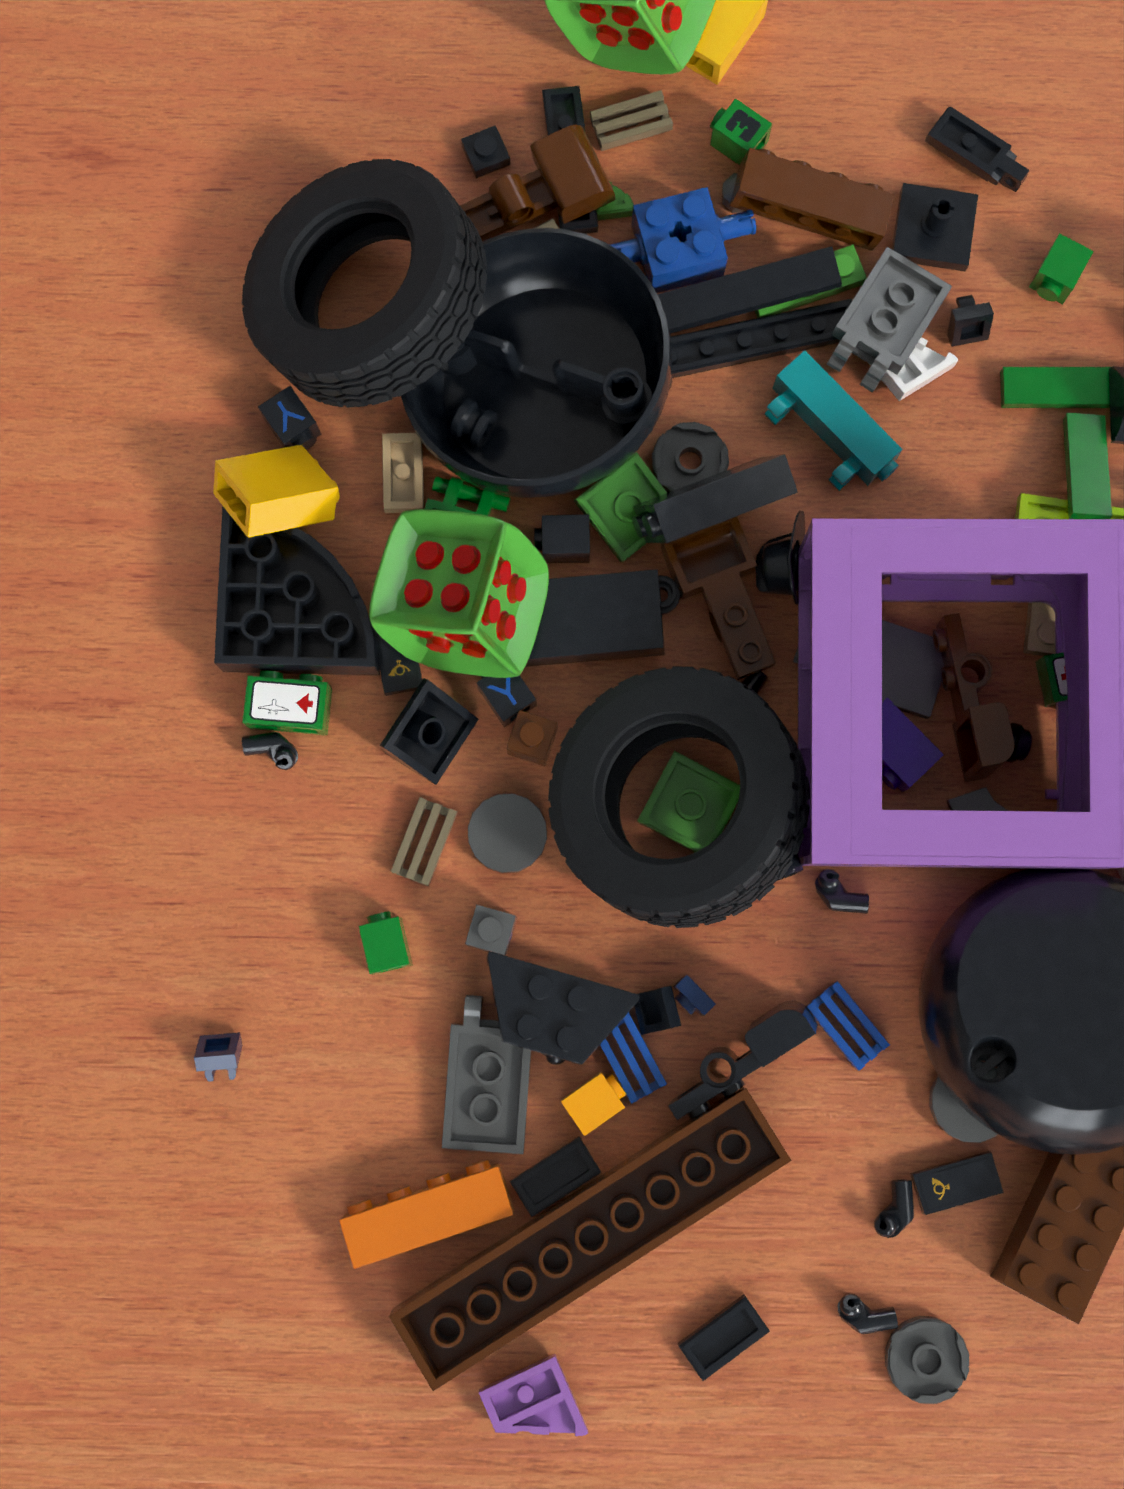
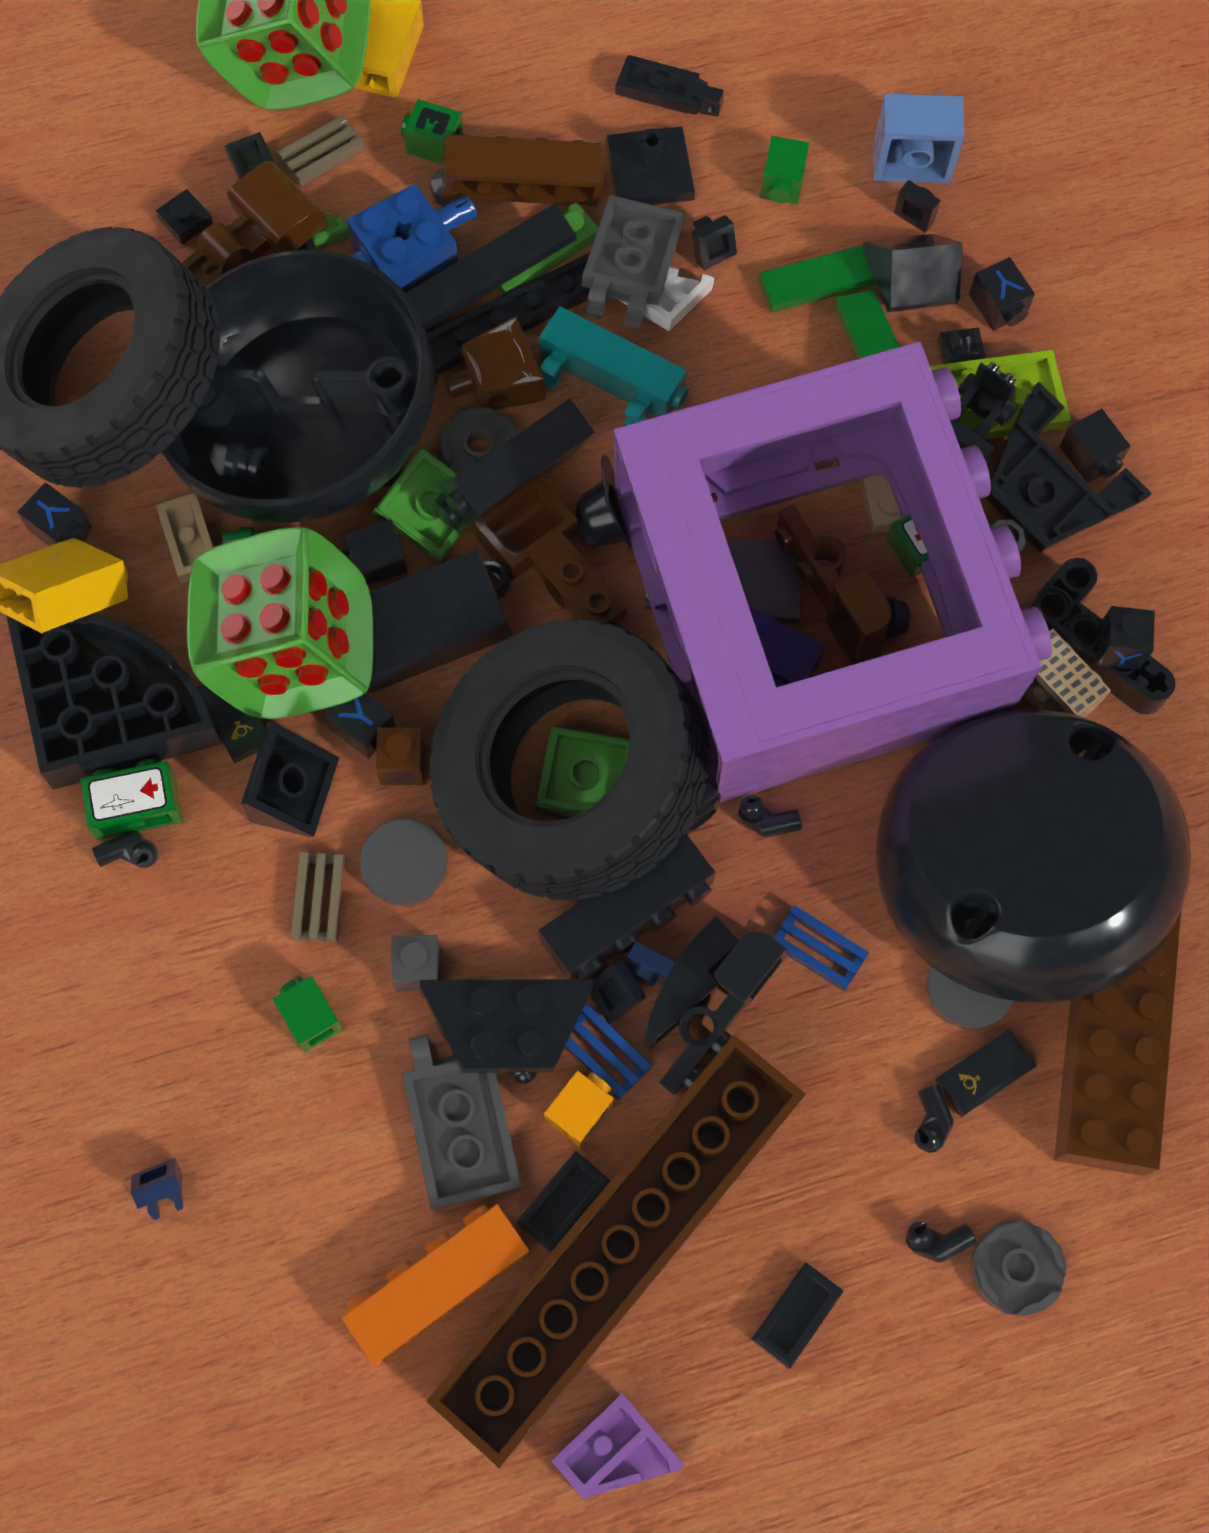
camera: 20 degrees left, 10 degrees down
none -> reddish brown torso [443,317,545,410]
none -> black brick [539,833,716,979]
none -> black slope [643,916,739,1051]

